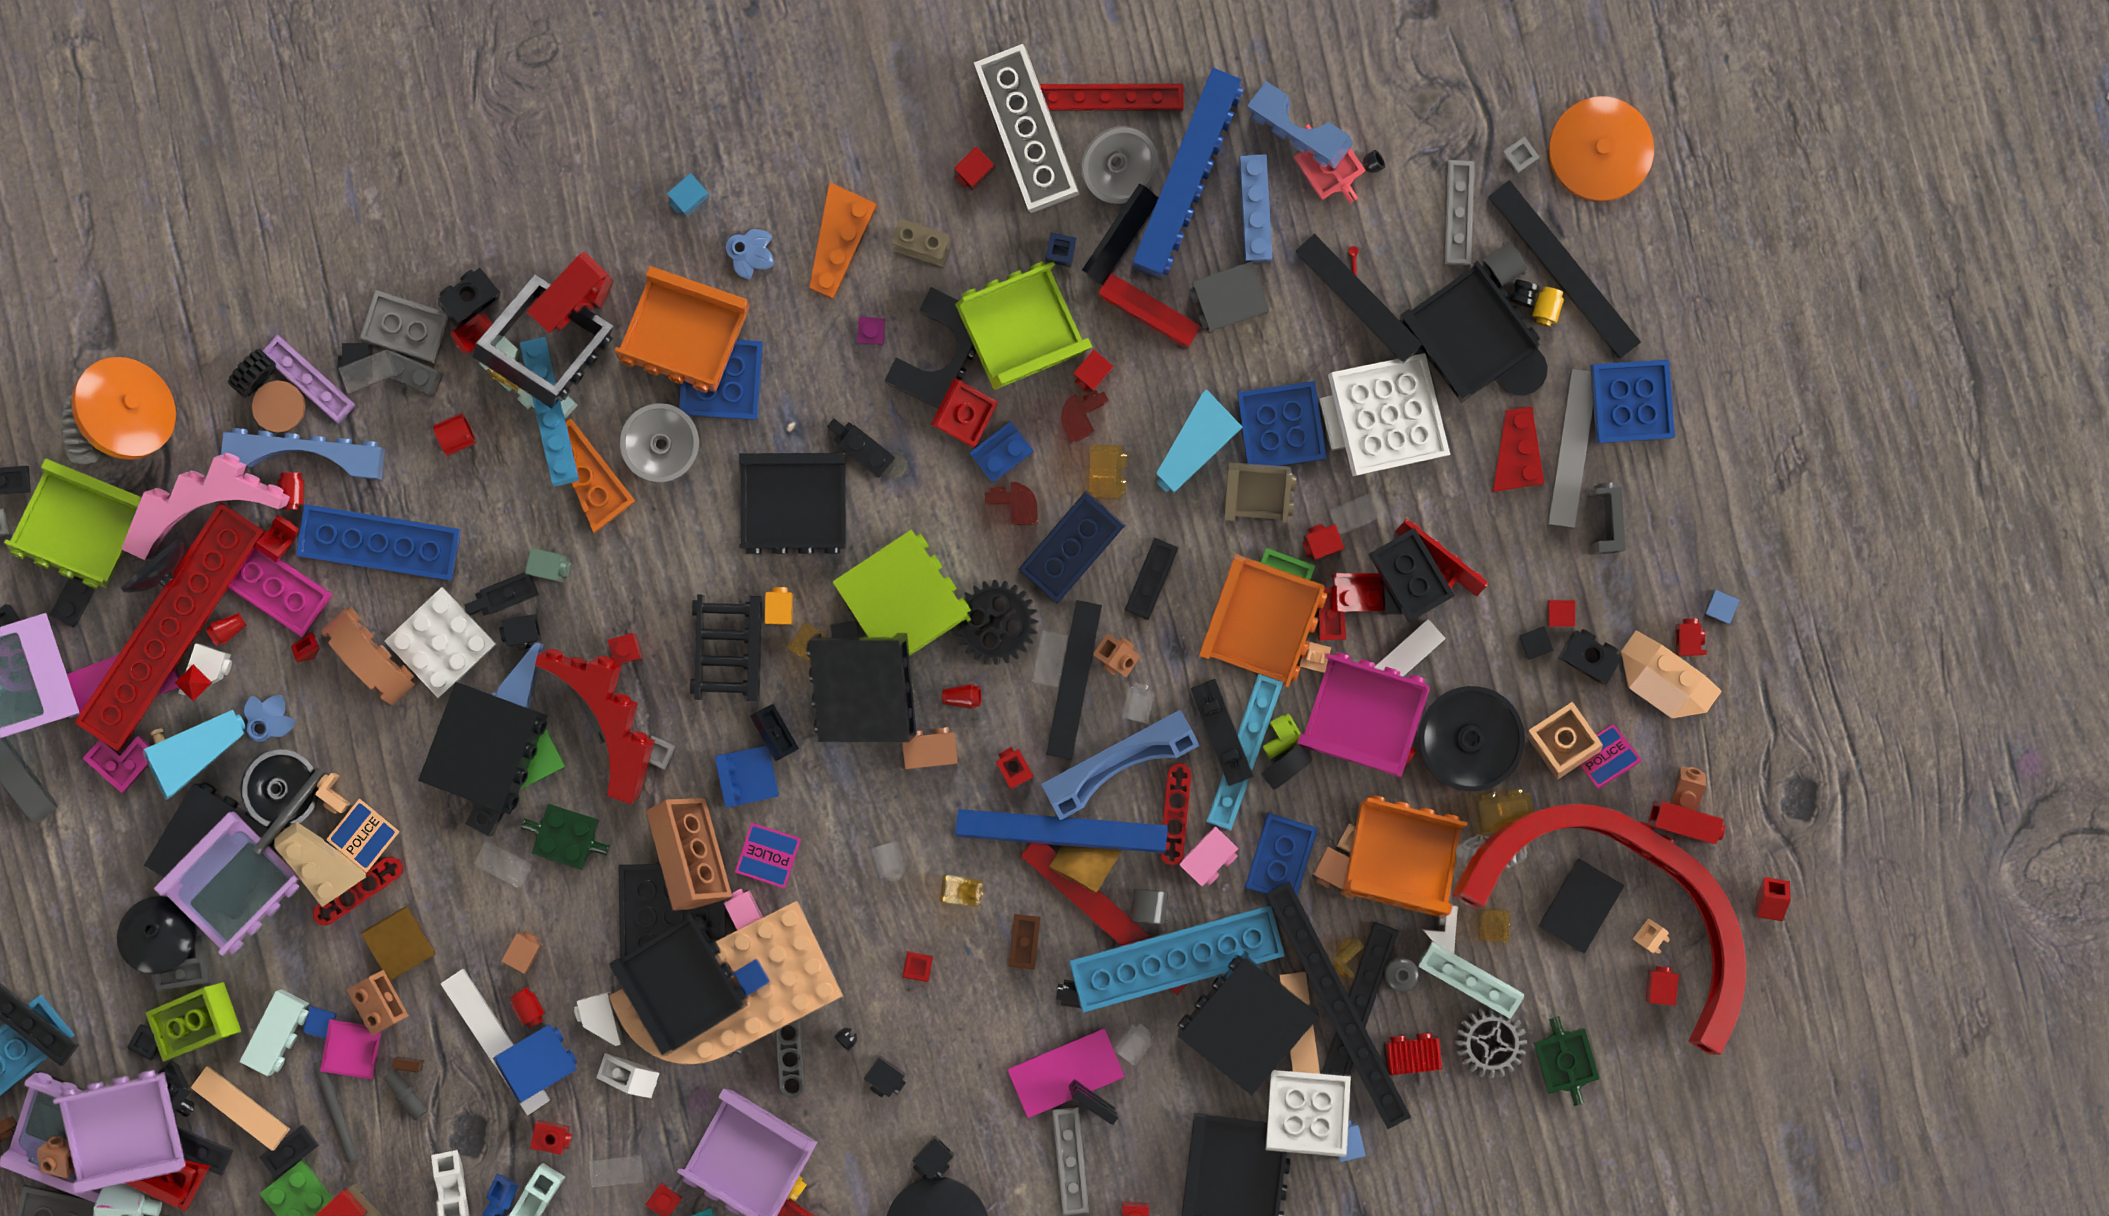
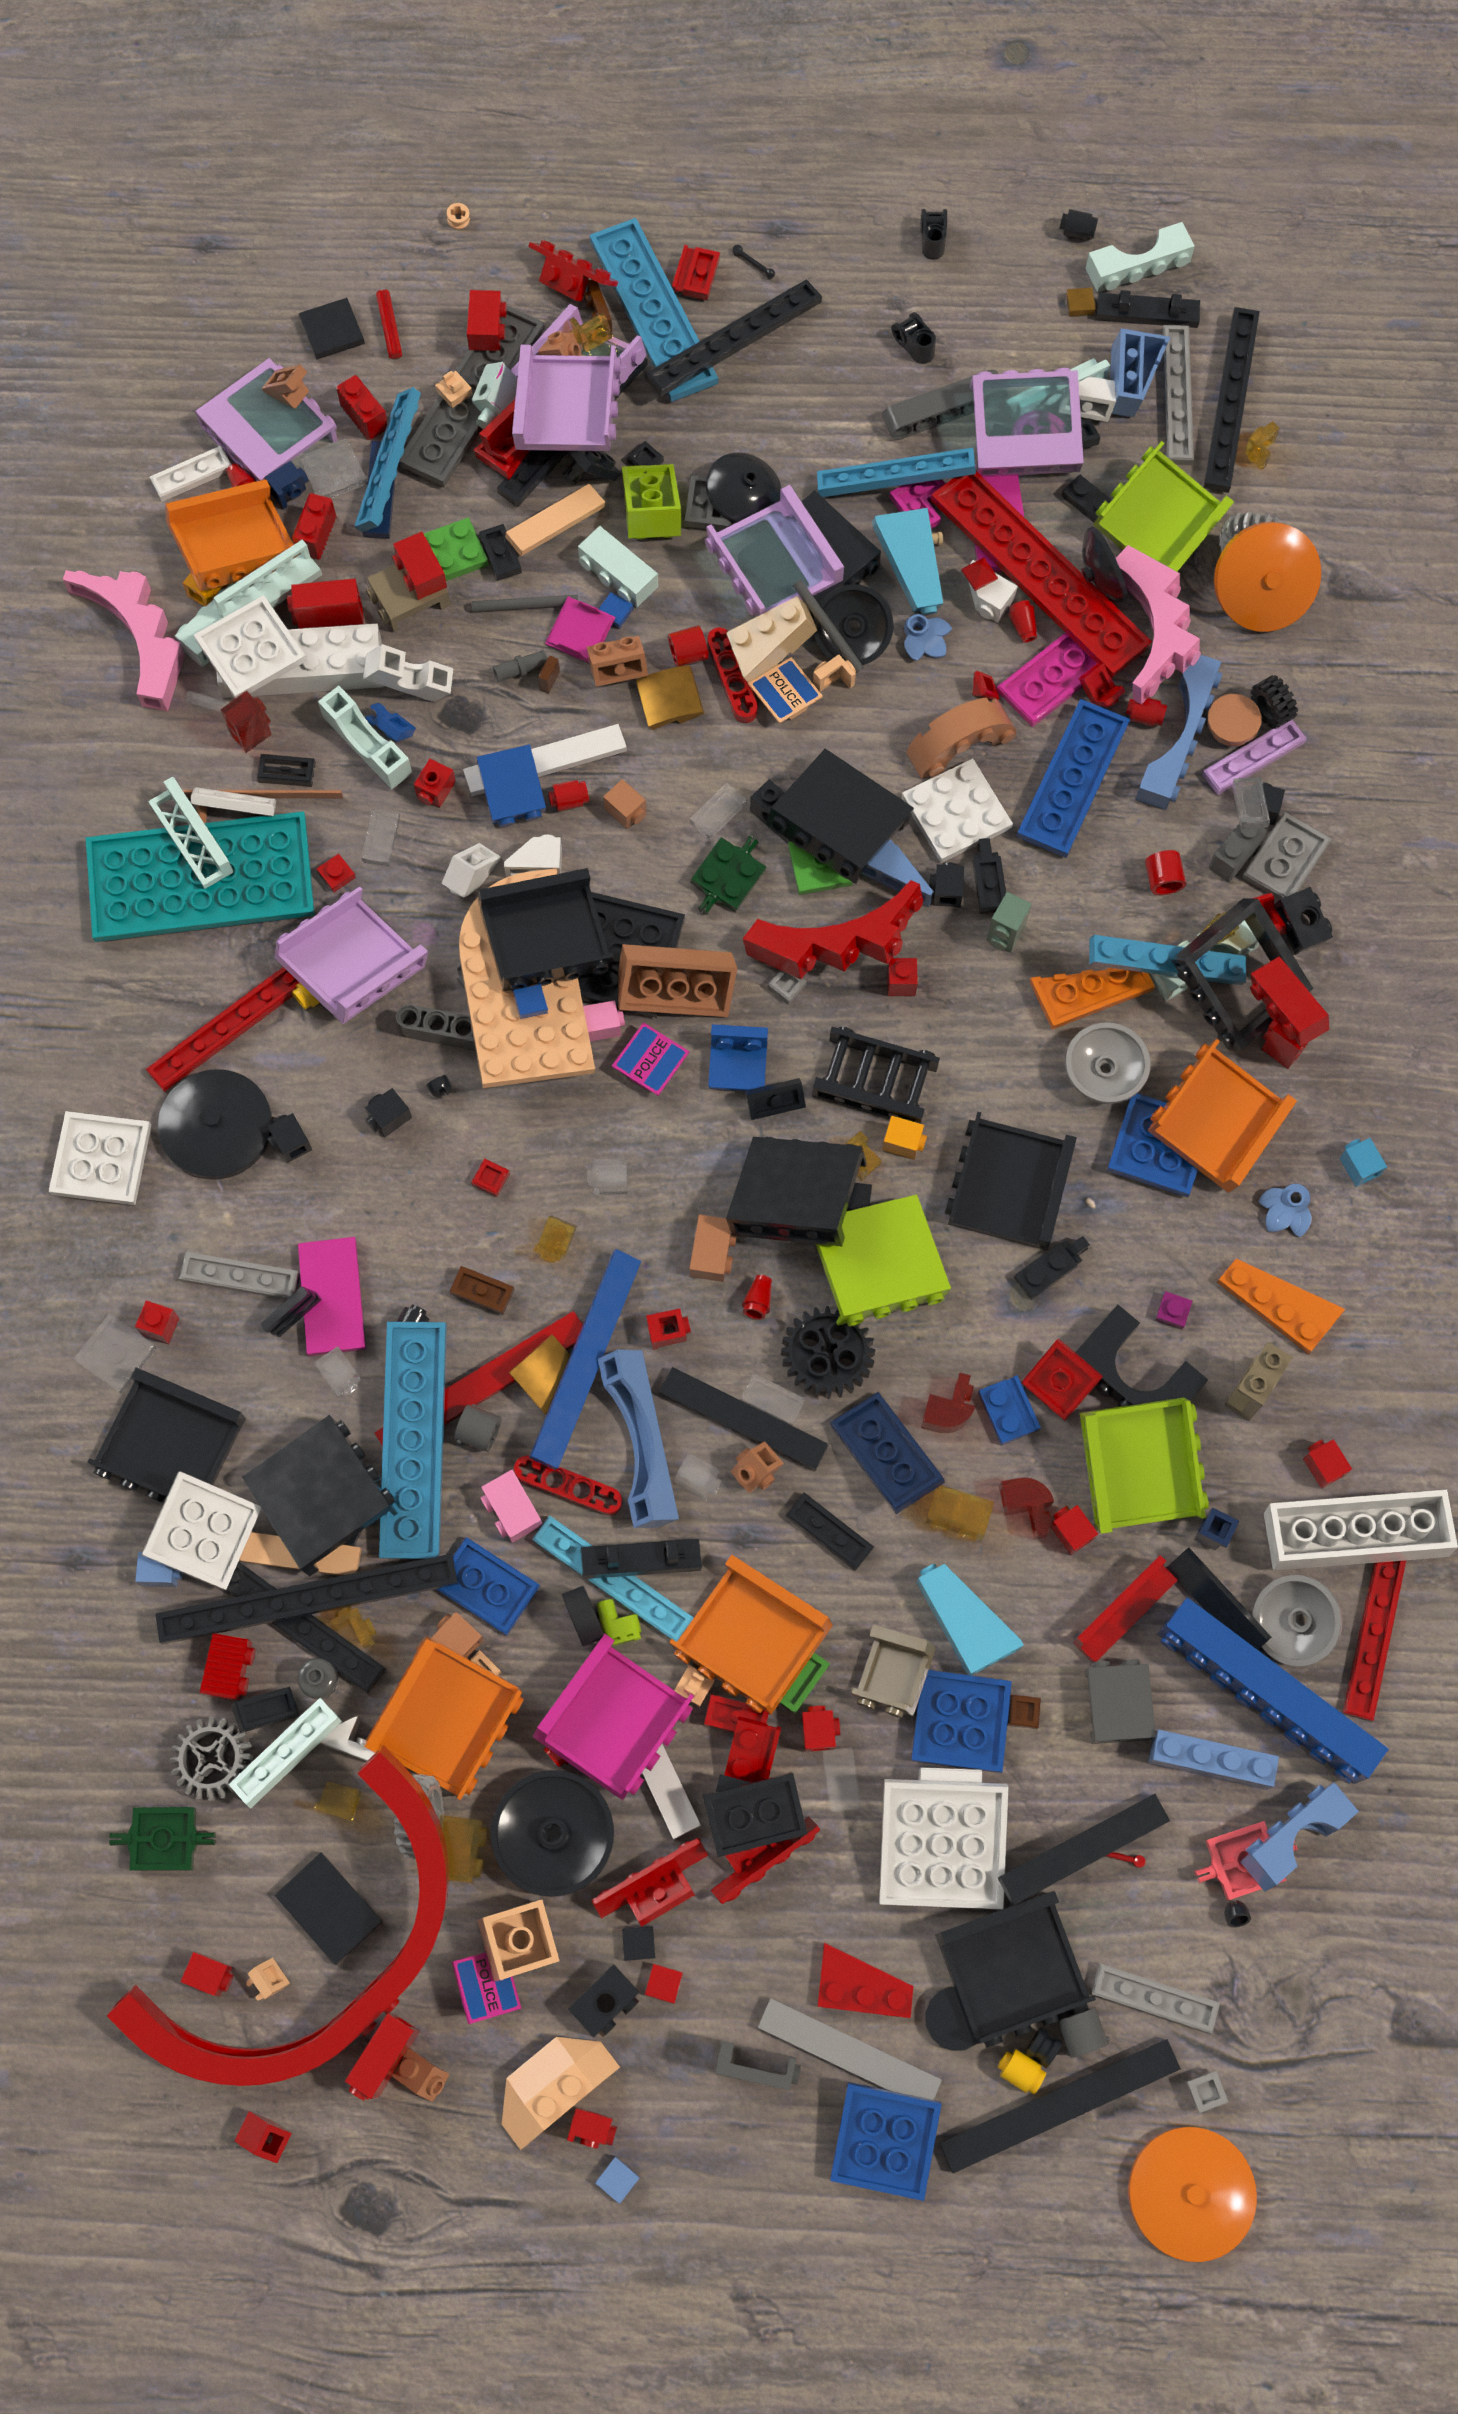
camera: 105 degrees right, 15 degrees down
none -> black tile [231,1687,299,1733]
none -> clear yellow bracket [569,313,613,352]
none -> red bracket [592,1838,708,1927]
none -> red piece [668,625,709,667]
none -> dark azure plate [817,448,976,497]
none -> reddish brown tile [1007,1694,1041,1729]

